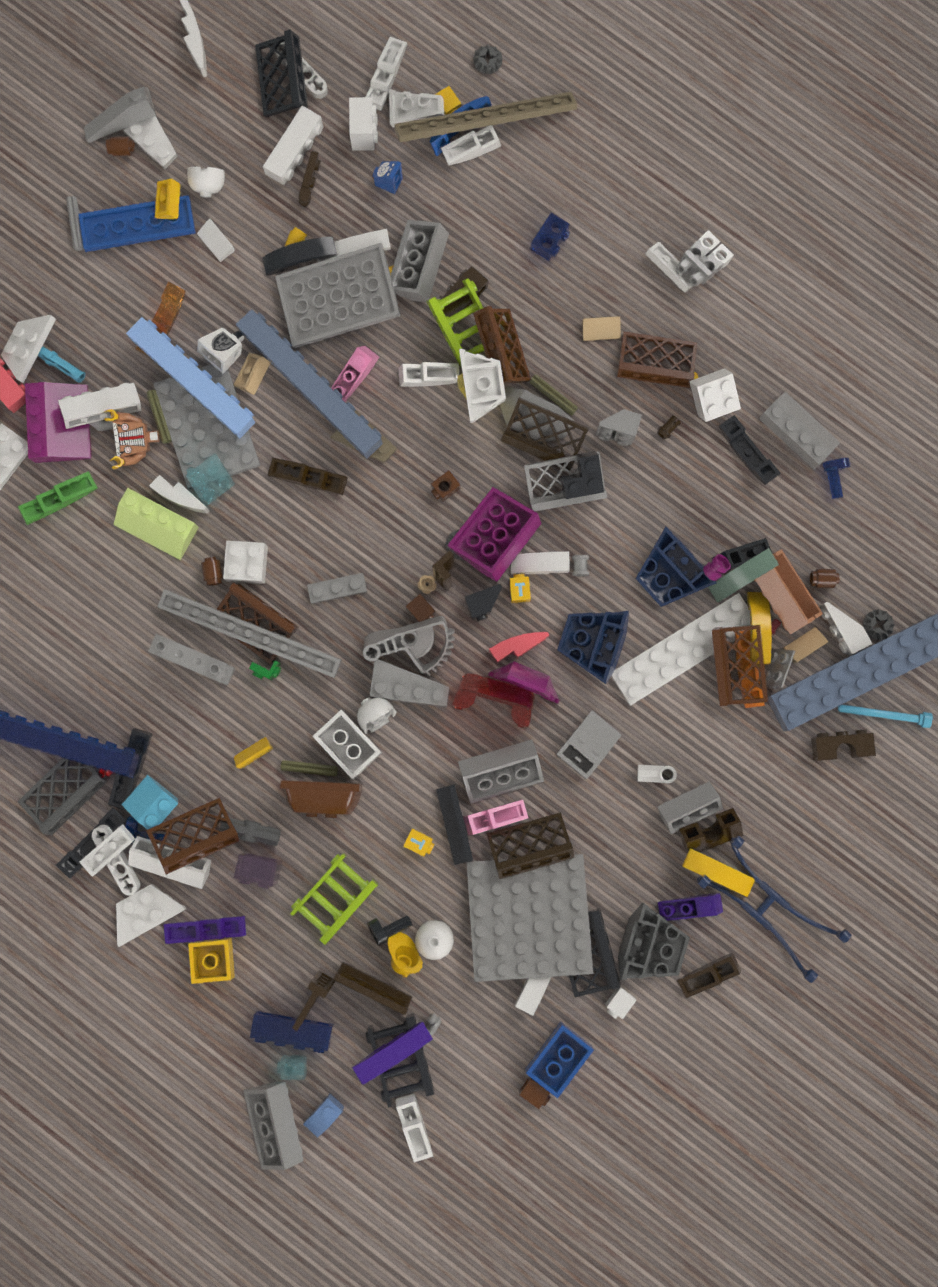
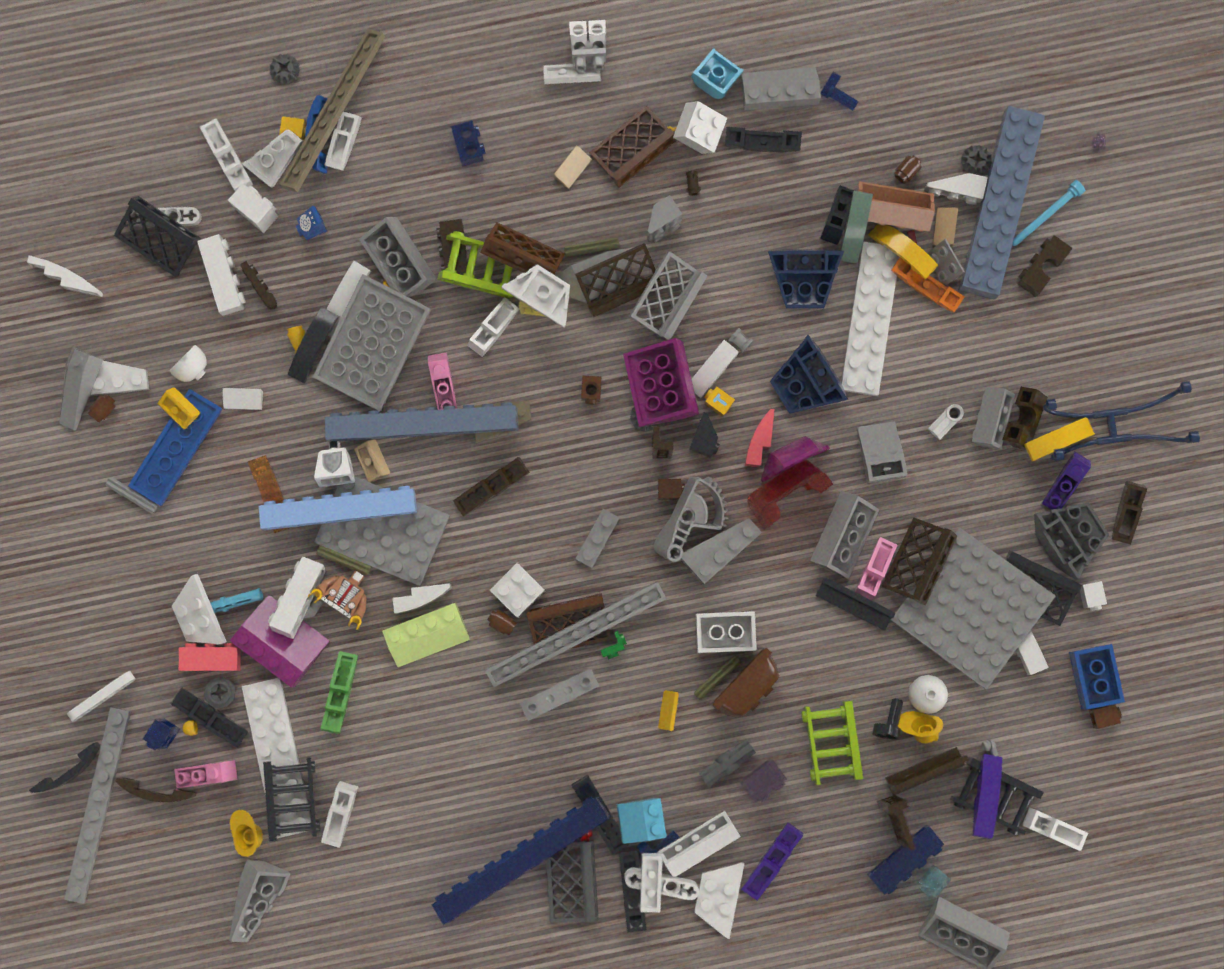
camera: 45 degrees left, 0 degrees up
reddish brown fence [146,797,239,875] -> none
clear light blue hinge [185,453,235,506] -> none
yellow brick [188,937,235,984] -> none
medium blue slope [303,1094,344,1138] -> none
white cylinder [357,697,396,734] -> none
yellow brick [404,828,435,857] -> none
tan plate [418,575,437,594] -> none
black brick [560,451,604,499] -> none
magenta wheel [703,554,731,581] -> none
reddish brown fence [712,624,768,706] -> none
none -> medium azure slope [691,48,744,99]

